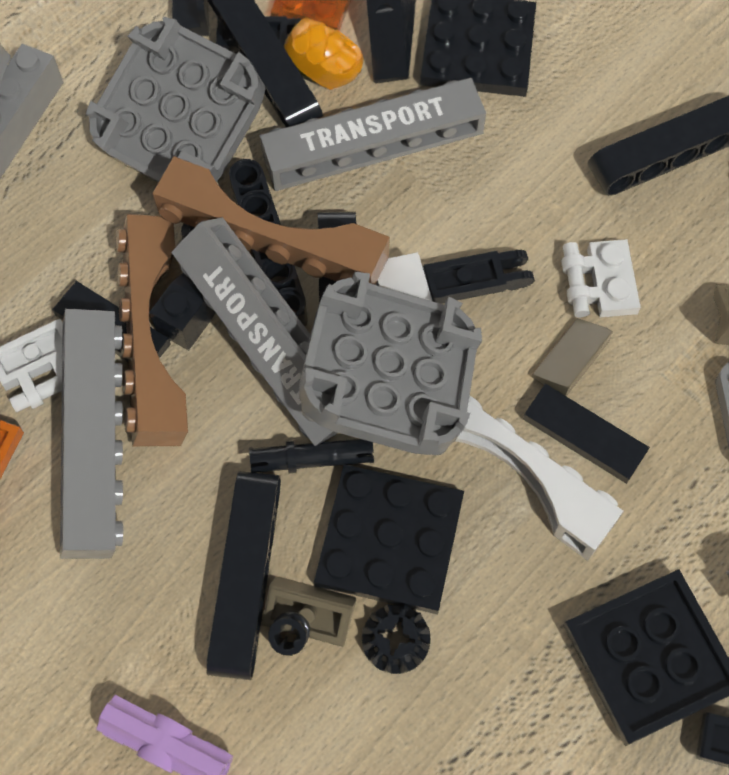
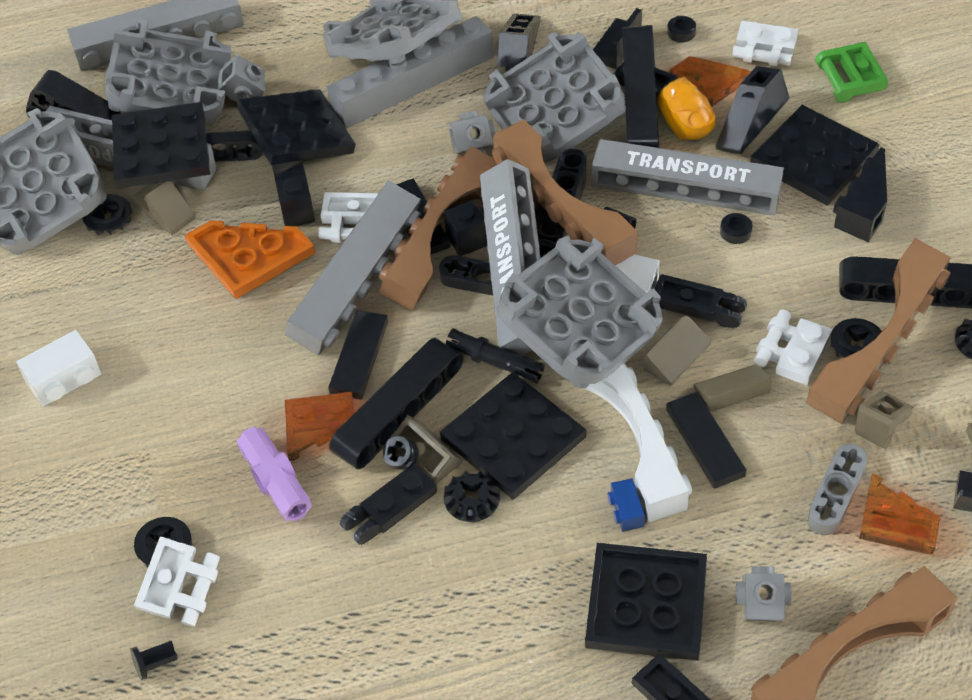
camera: 35 degrees right, 15 degrees down
none -> clear orange wing [285,392,355,461]
none -> black tile [328,310,388,400]
none -> black hinge [339,463,437,545]
none -> black beam [439,255,493,296]
none -> light grey brick [447,110,496,153]
none -> slope [497,13,541,71]
none -> blue piece [607,478,645,532]
none -> dark tan slope [644,314,711,386]
none -> black tile [720,213,753,244]
none -> medium nougat arch [806,238,951,424]
none -> black gear [830,318,882,357]
none -> black slope [833,147,887,242]

